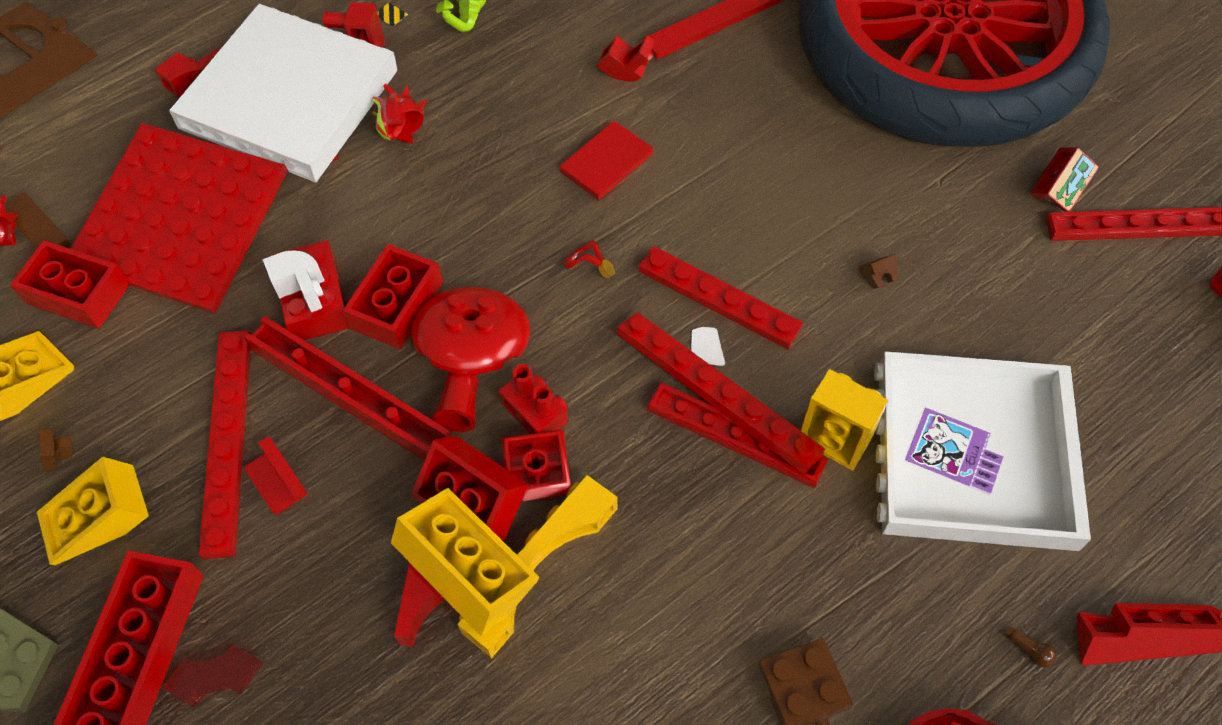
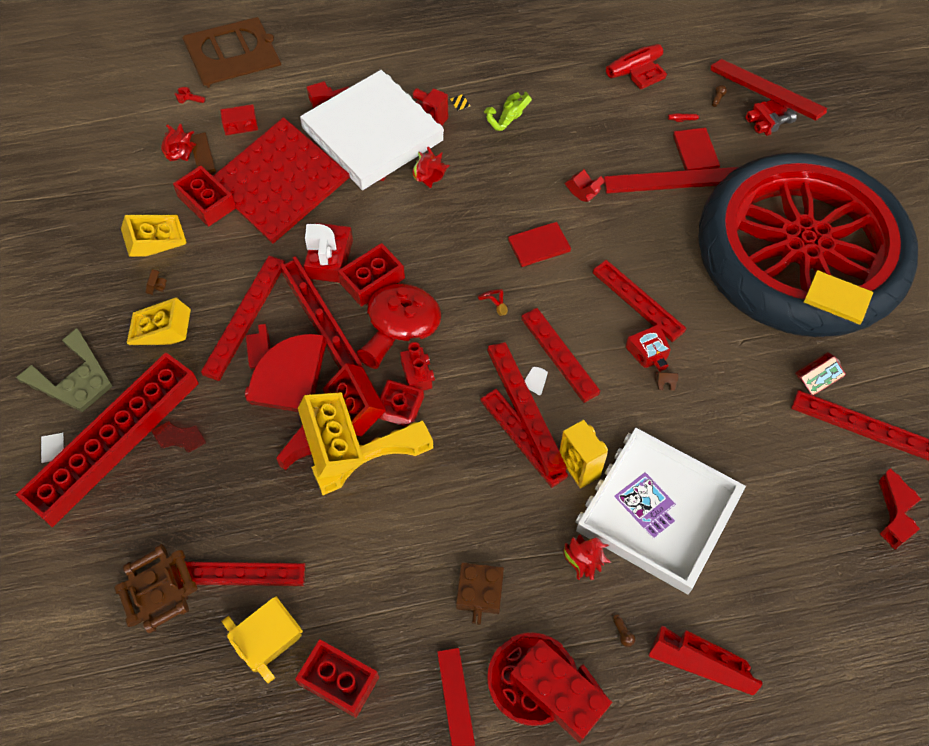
camera: 25 degrees right, 0 degrees up
none -> red brick [220,104,258,135]
none -> red brick [245,334,327,412]
none -> red hair [563,535,611,580]
none -> red plate [593,260,686,342]
none -> red torso [626,324,670,371]
none -> yellow tile [804,270,873,325]

